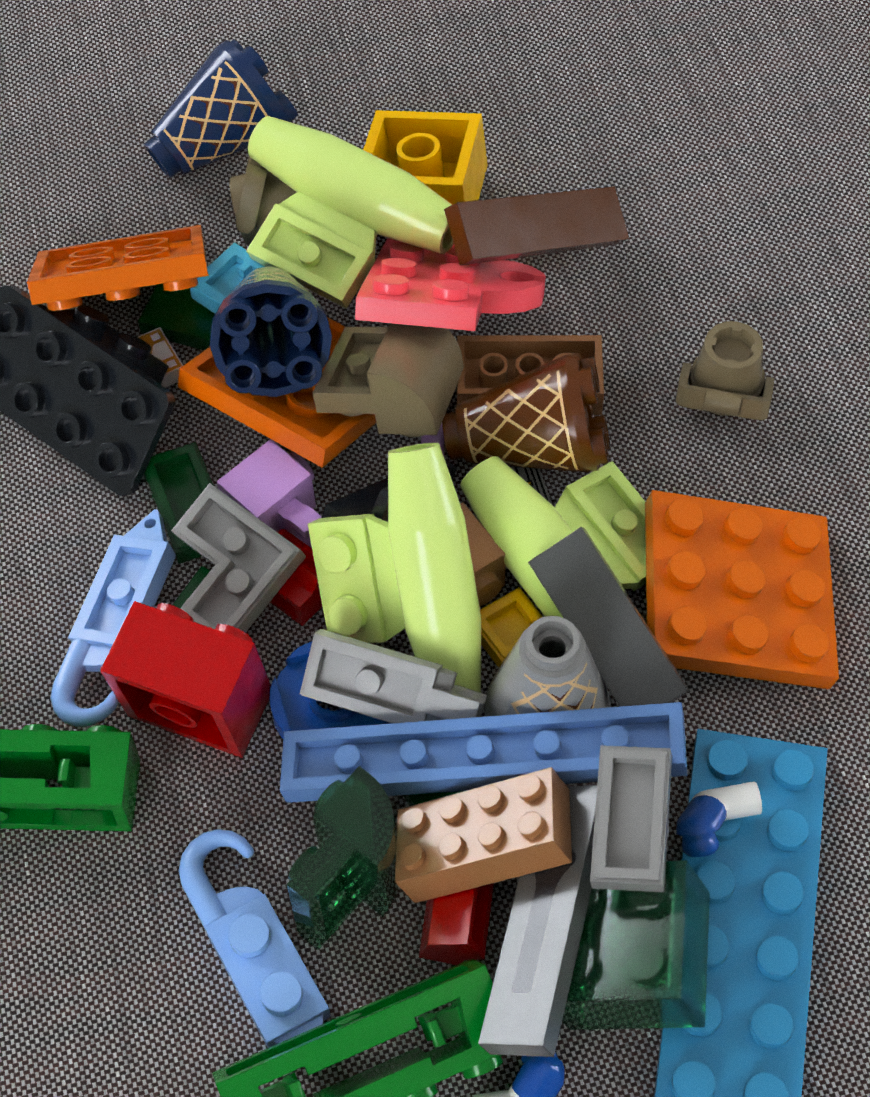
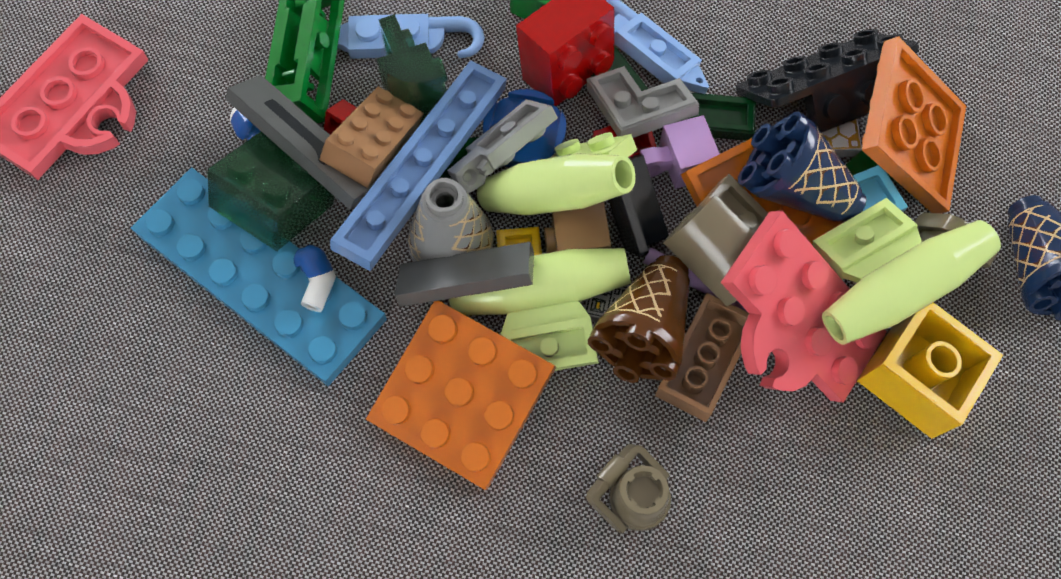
camera: 115 degrees right, 10 degrees up
reddish brown tile [444,186,630,266] -> none
light grey tile [590,745,672,893] -> none

